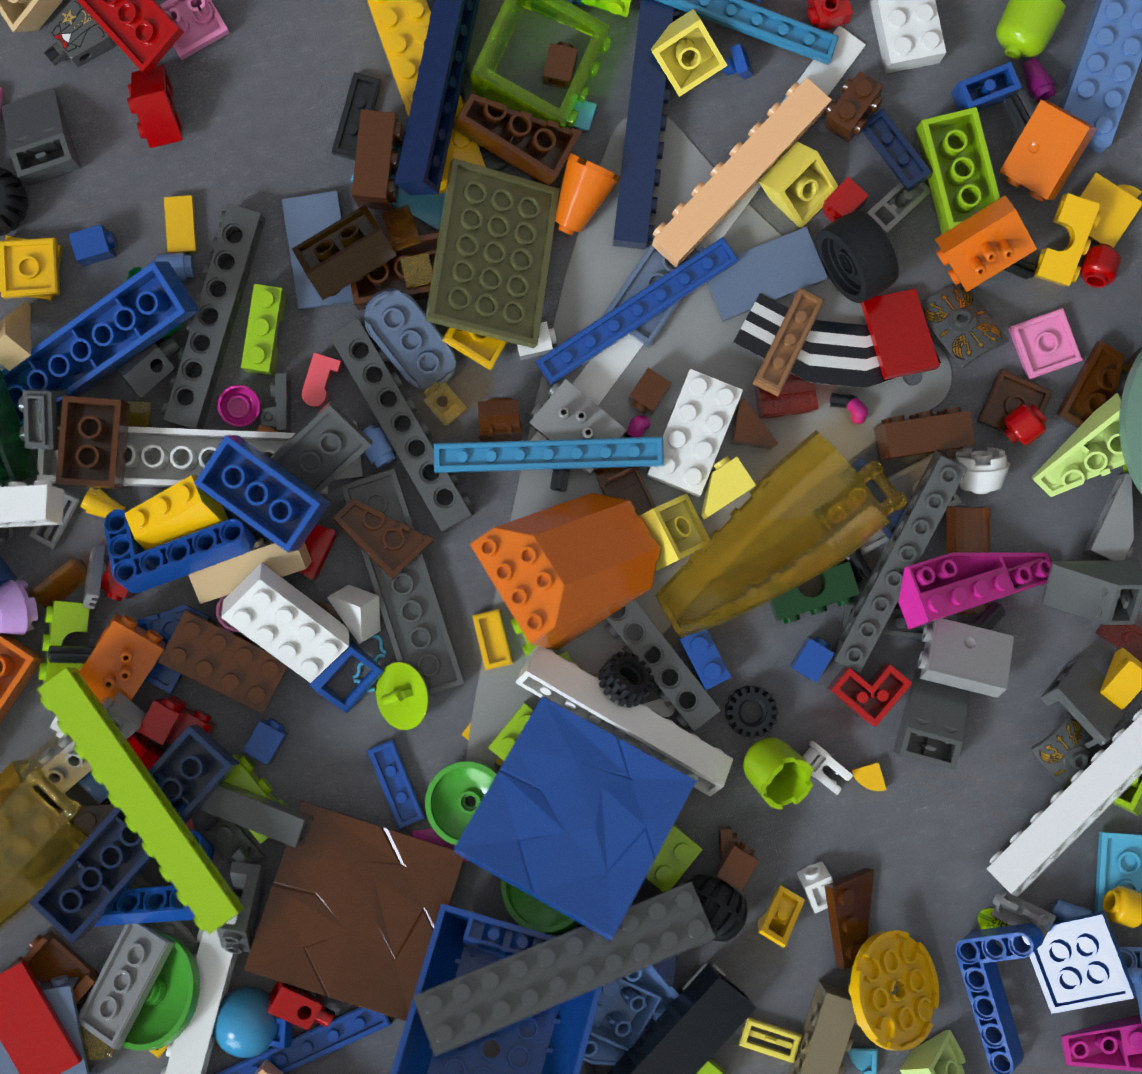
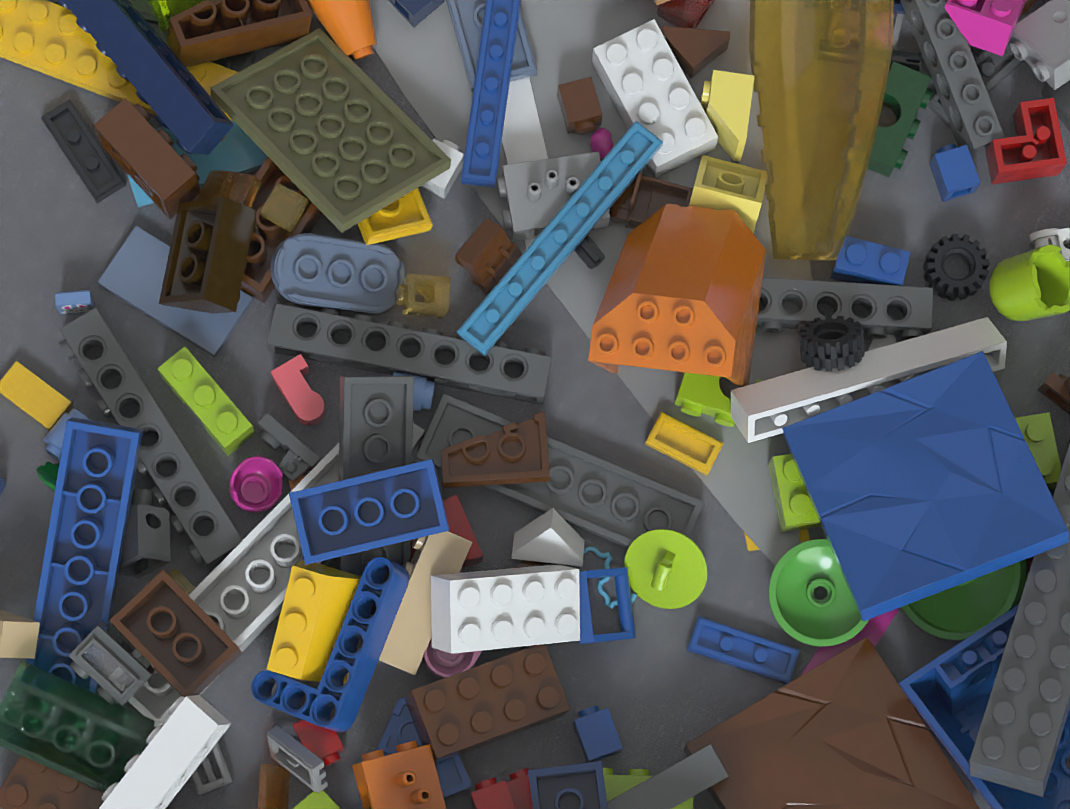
camera: 55 degrees left, 10 degrees down
yellow cone [80,487,126,518] -> none
none -> medium blue tile [55,290,95,314]

